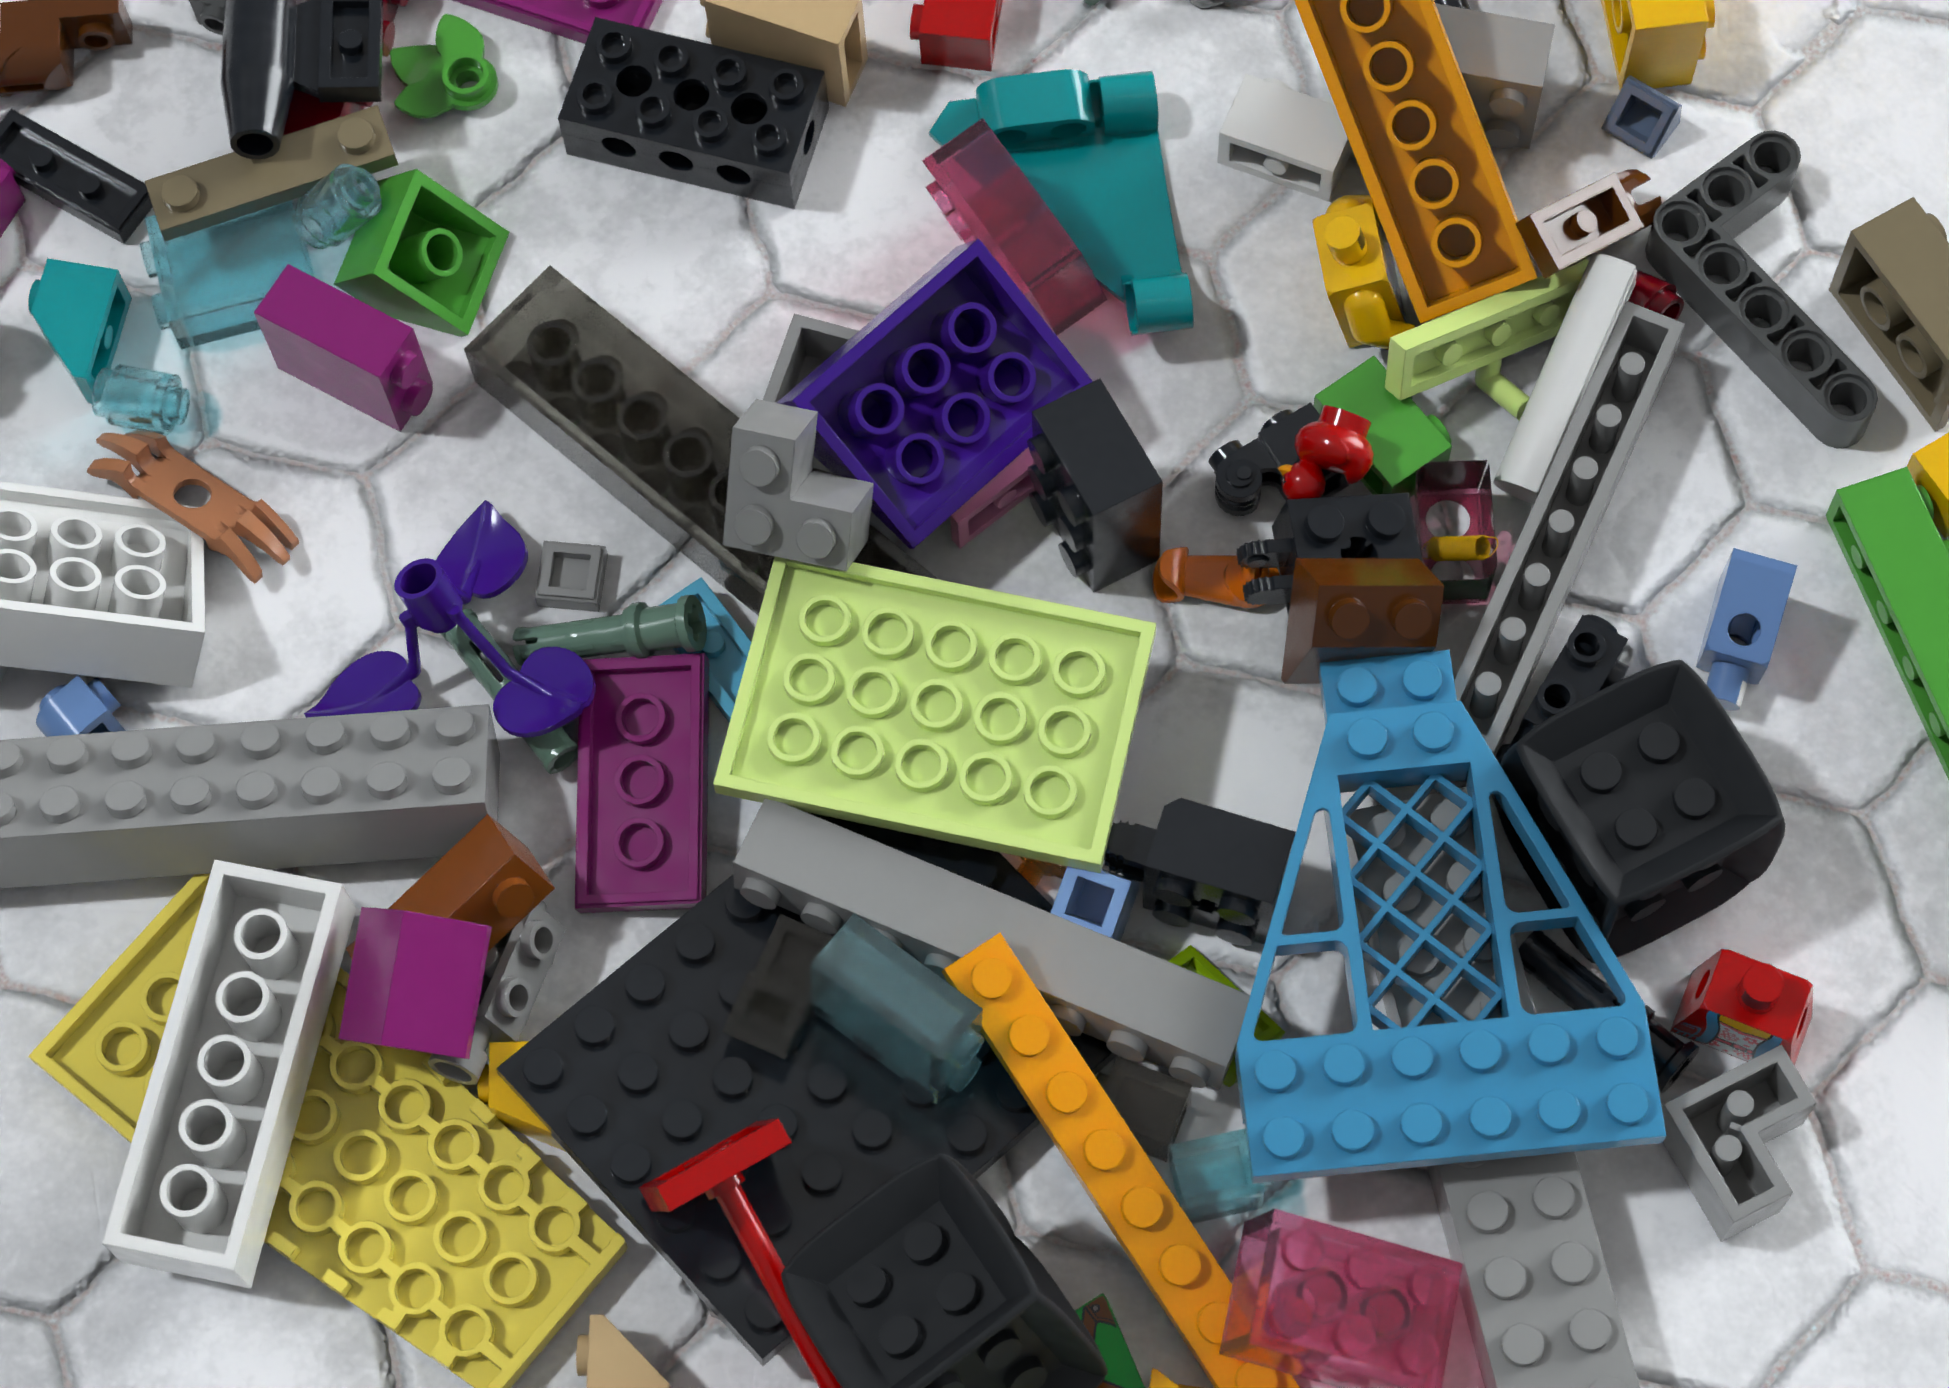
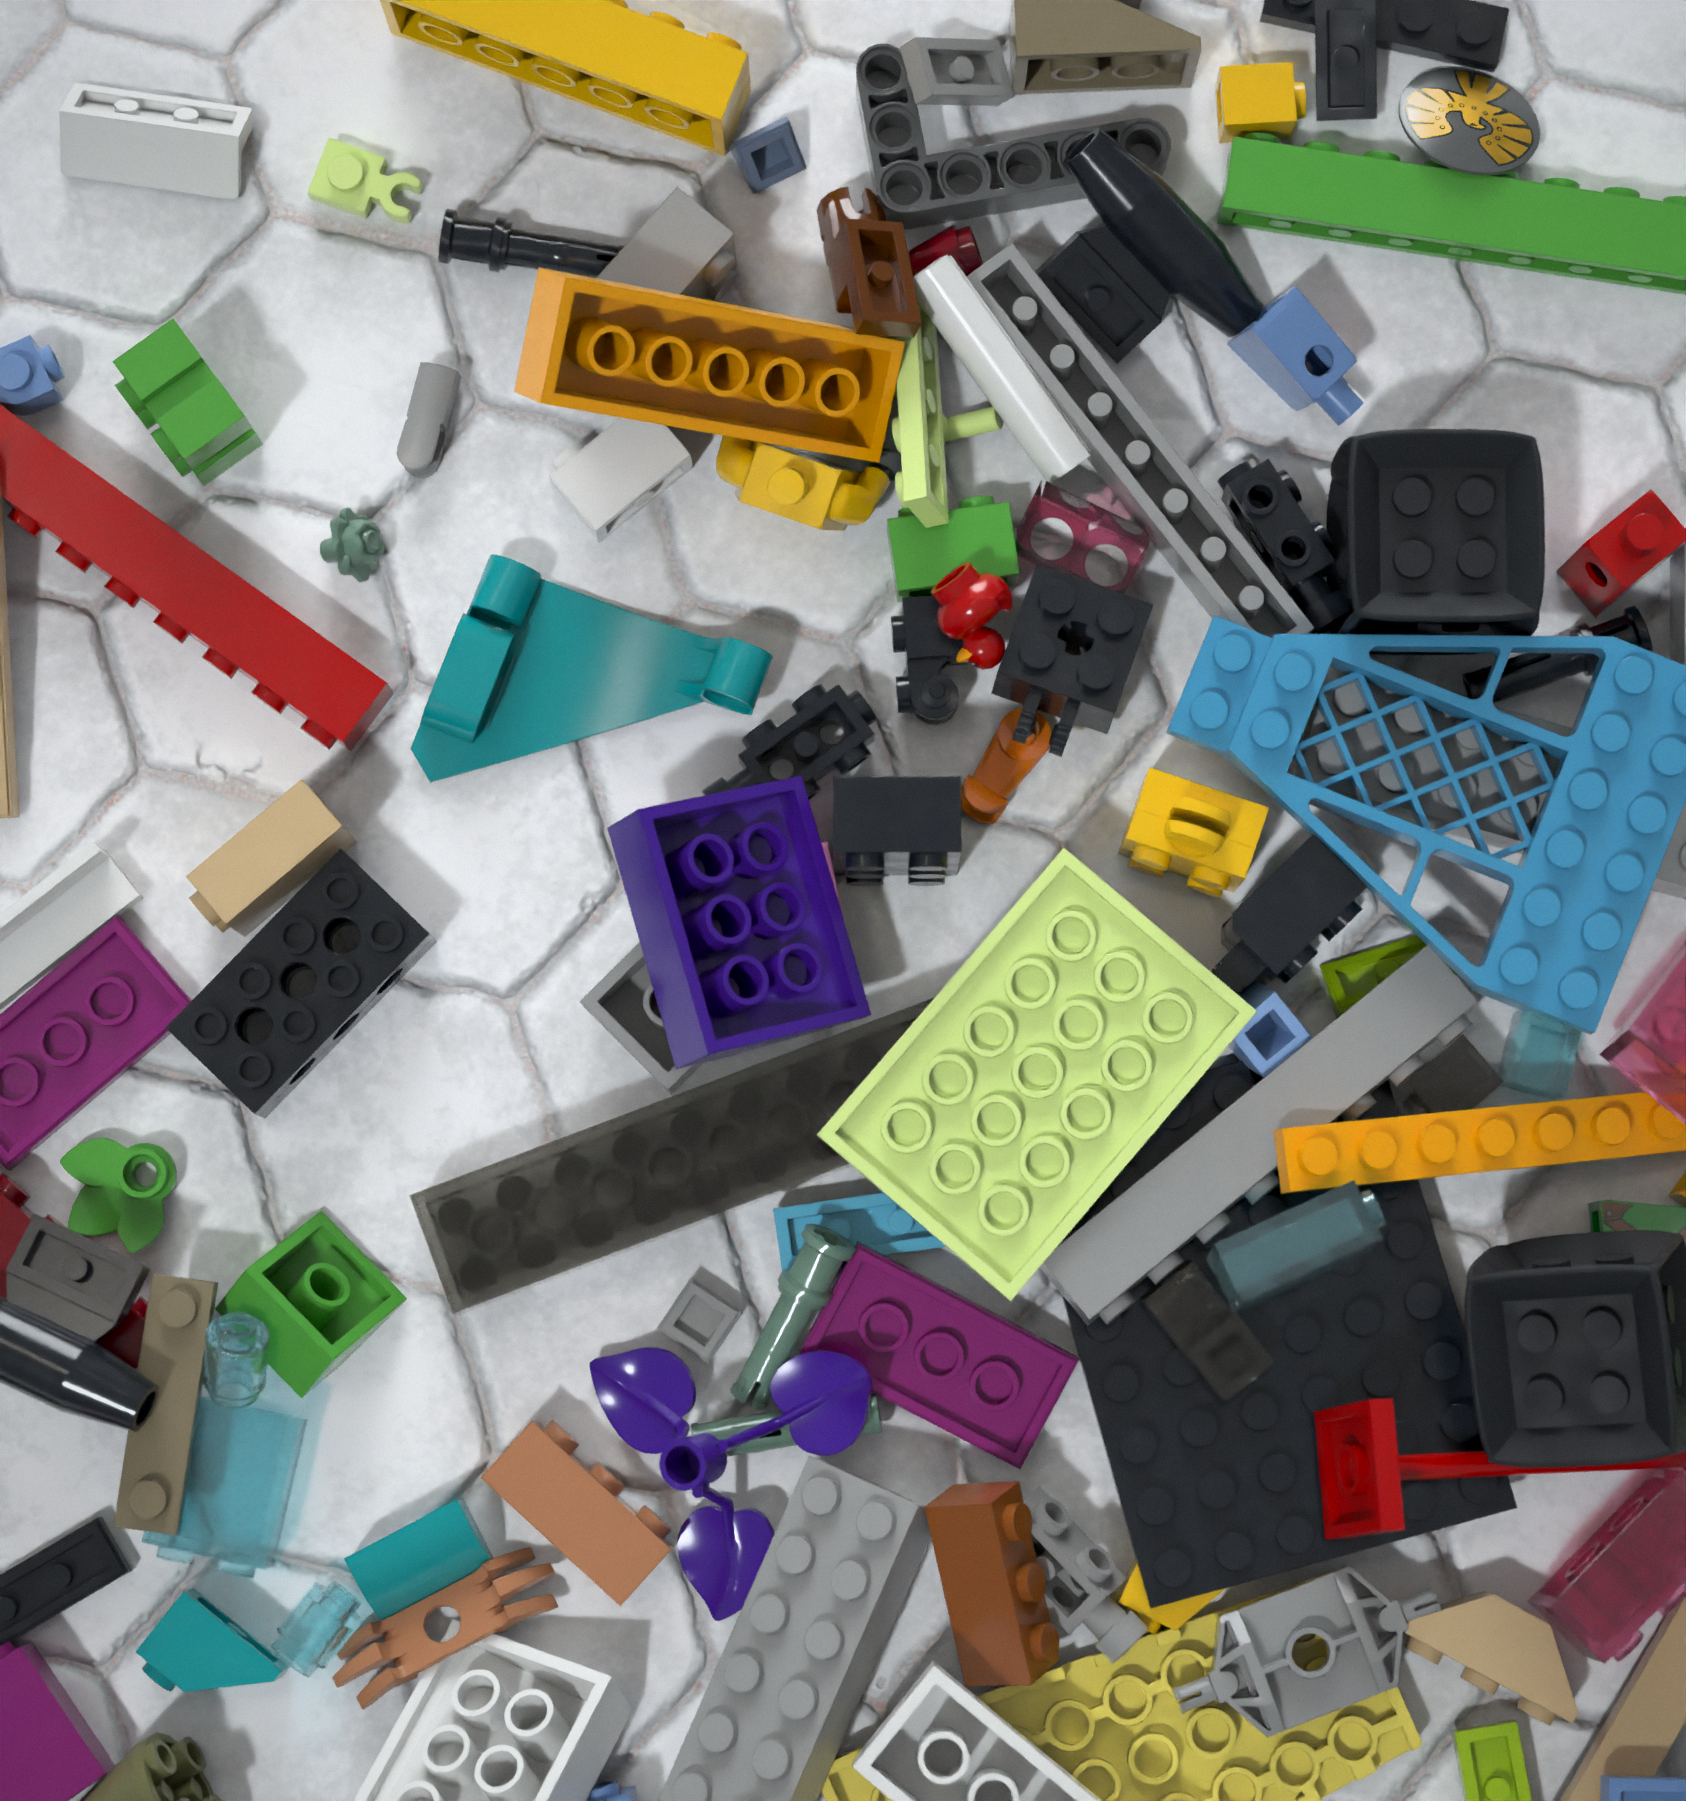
camera: 65 degrees left, 15 degrees up
magenta brick [253,264,433,432] -> none
magenta slope [338,907,492,1059] -> none
light grey brick [723,399,874,572] -> none
clear pink brick [922,118,1108,336] -> none
reddish brown slope [1281,558,1445,684] -> none
yellow piece [1421,535,1498,561] -> none
none -> teal brick [344,1497,493,1620]
none -> nougat brick [481,1420,674,1606]
none -> black brick [702,684,877,800]
none -> light grey plate [900,37,1015,106]
none -> black plate [1035,128,1264,364]
none -> yellow brick [1118,767,1269,898]
none -> light grey plate [1172,1565,1441,1737]

